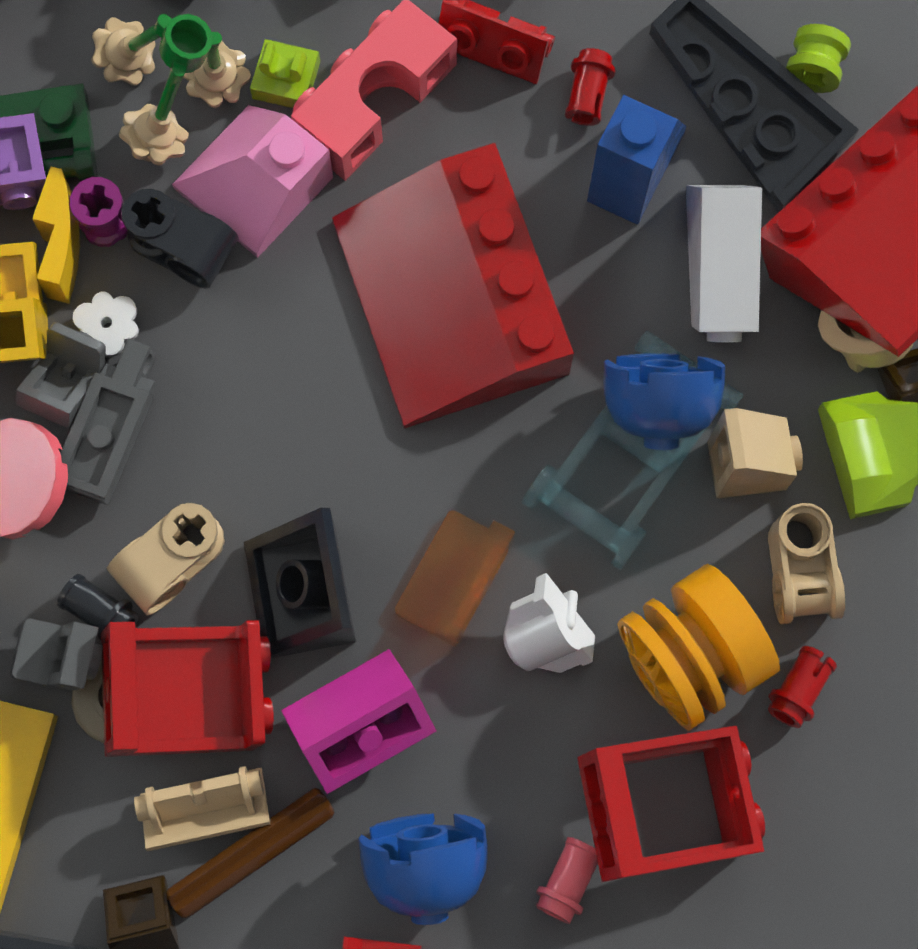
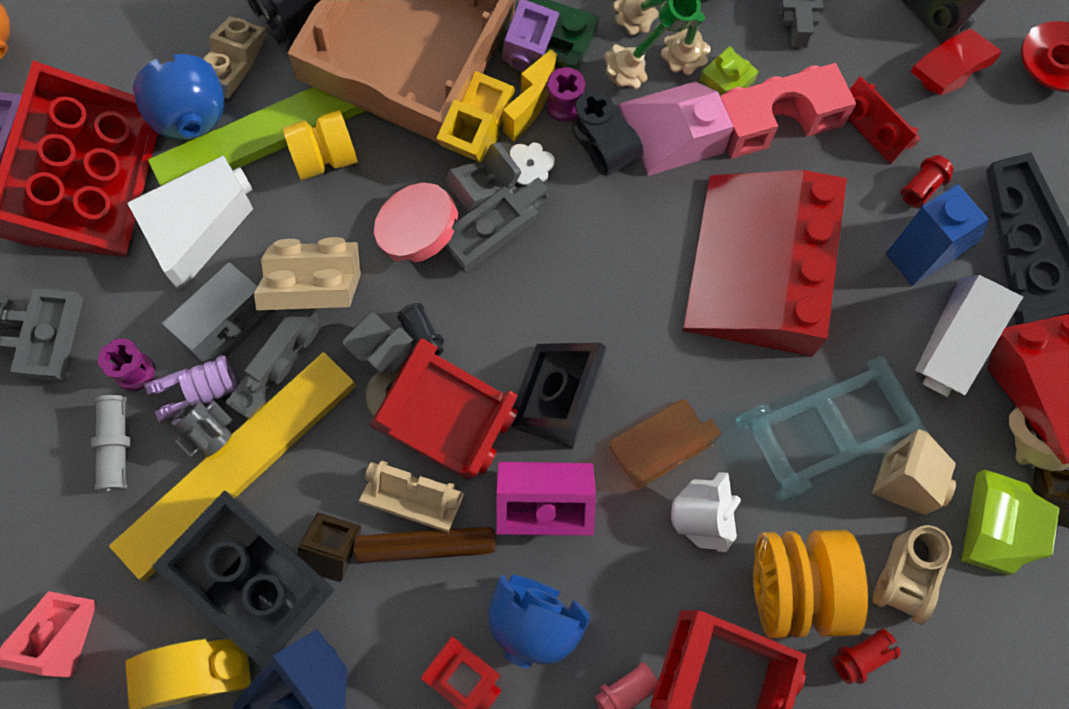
camera: 30 degrees right, 5 degrees down
tan piece [107,503,225,616] -> none
blue cylinder [603,353,725,450] -> none

